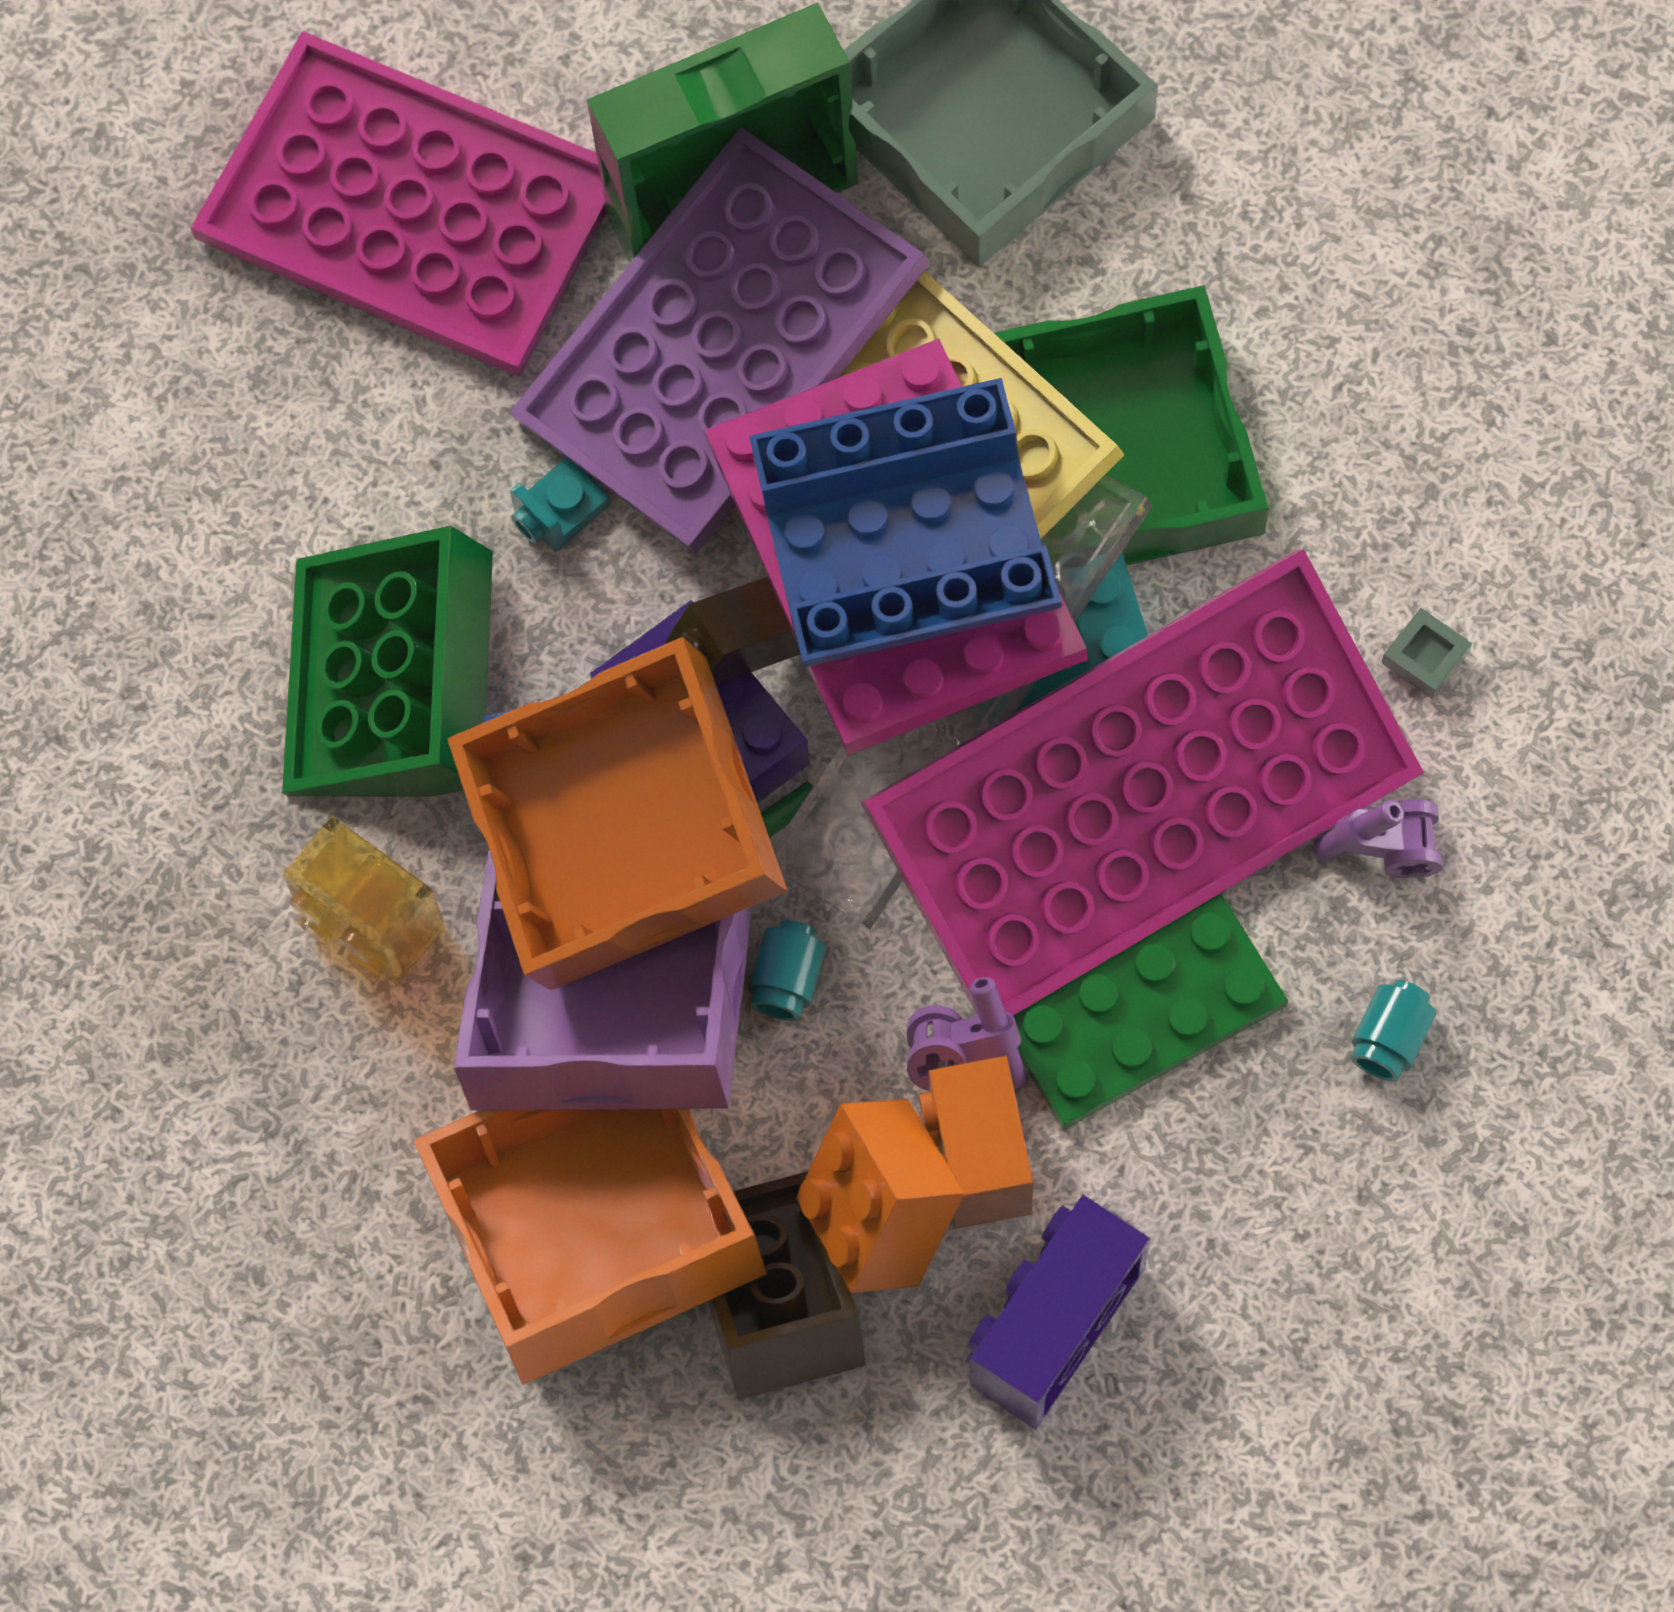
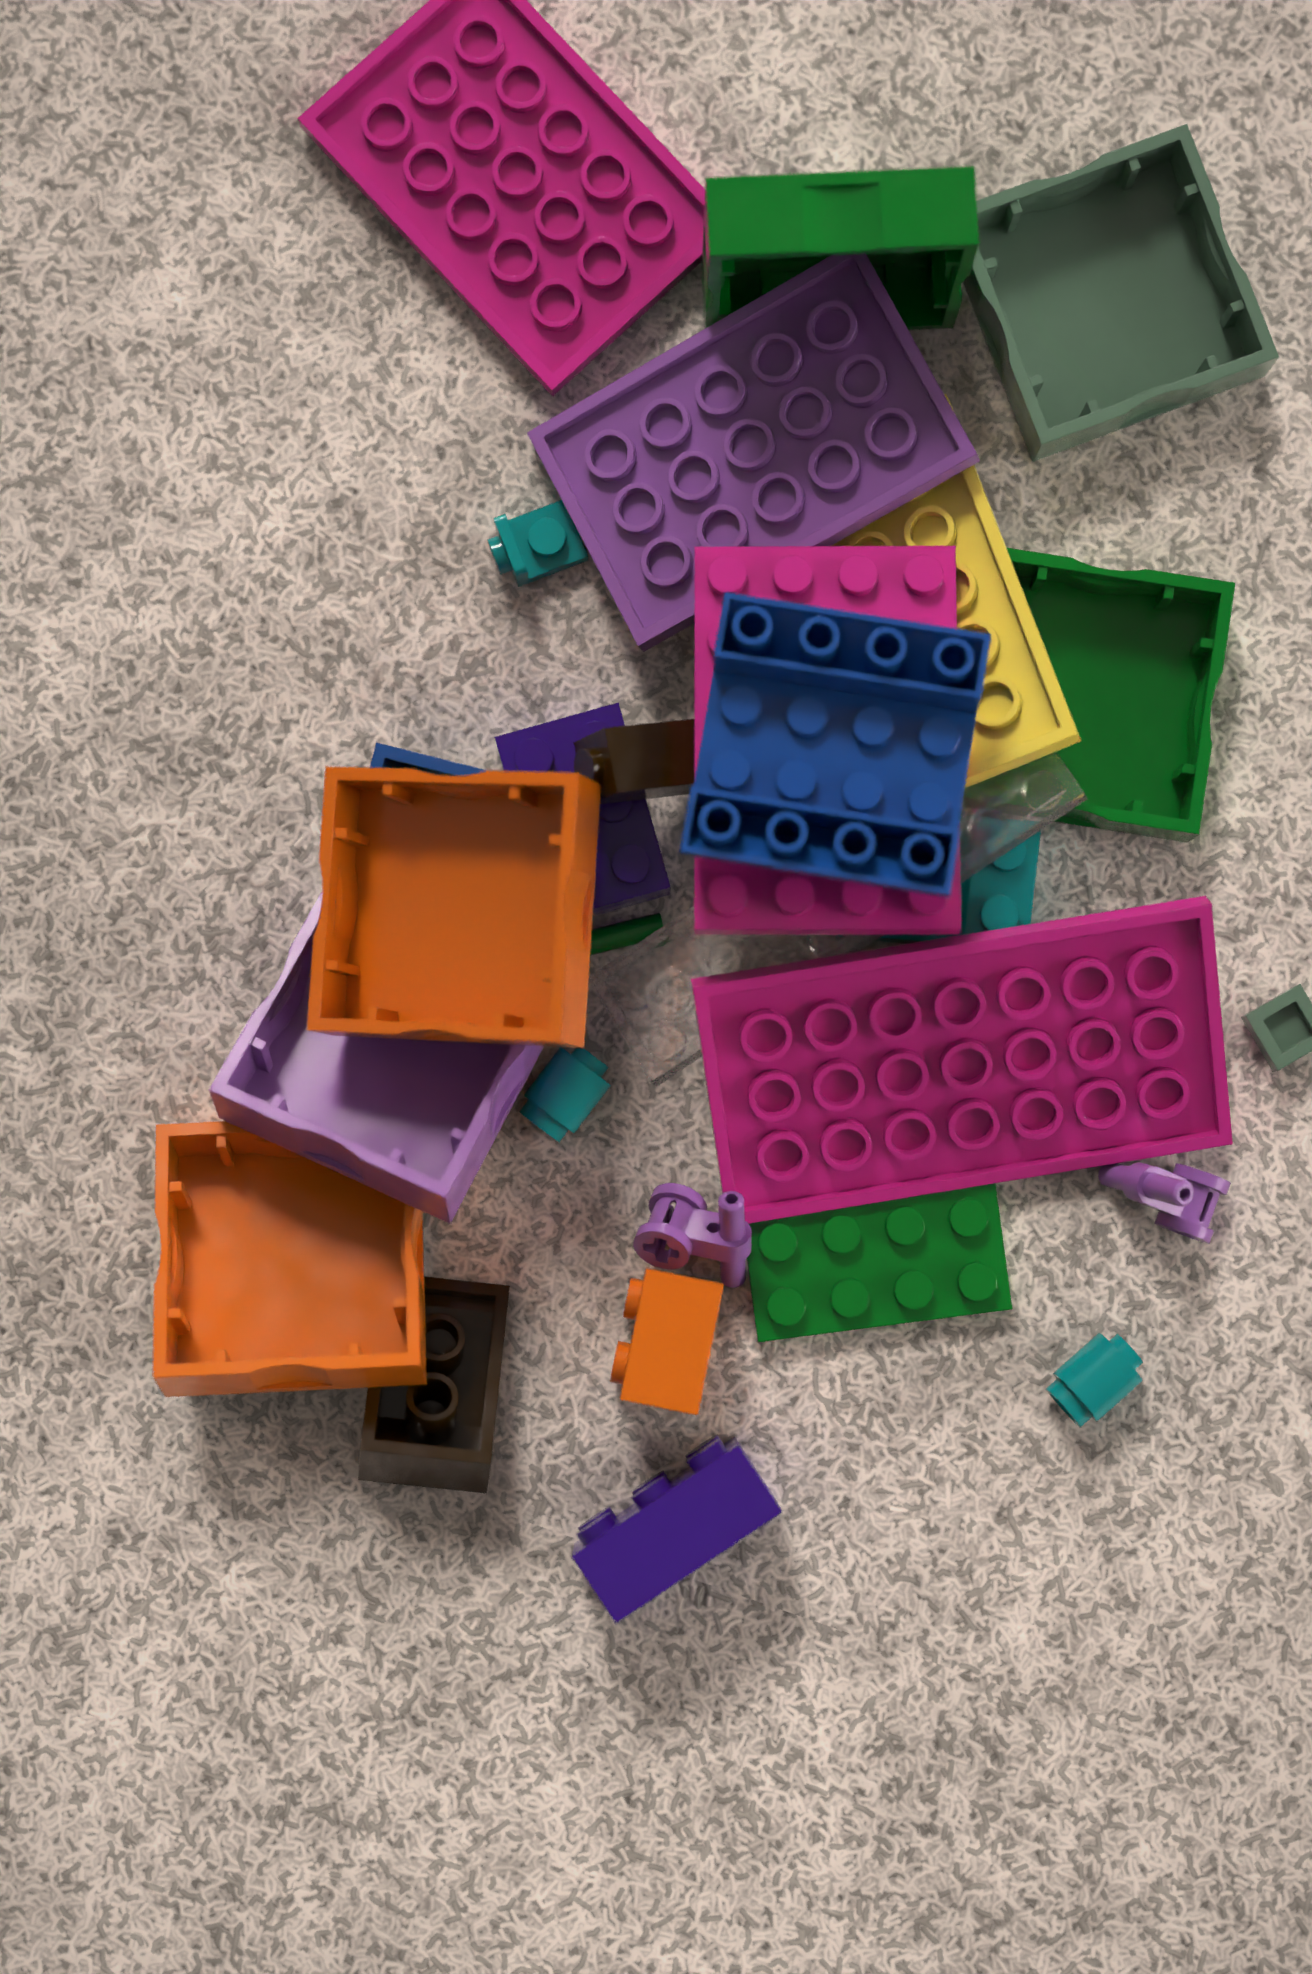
camera: 15 degrees right, 15 degrees up
green slope [282,525,493,797] -> none
clear yellow brick [282,815,446,987] -> none
orange brick [796,1099,965,1293] -> none

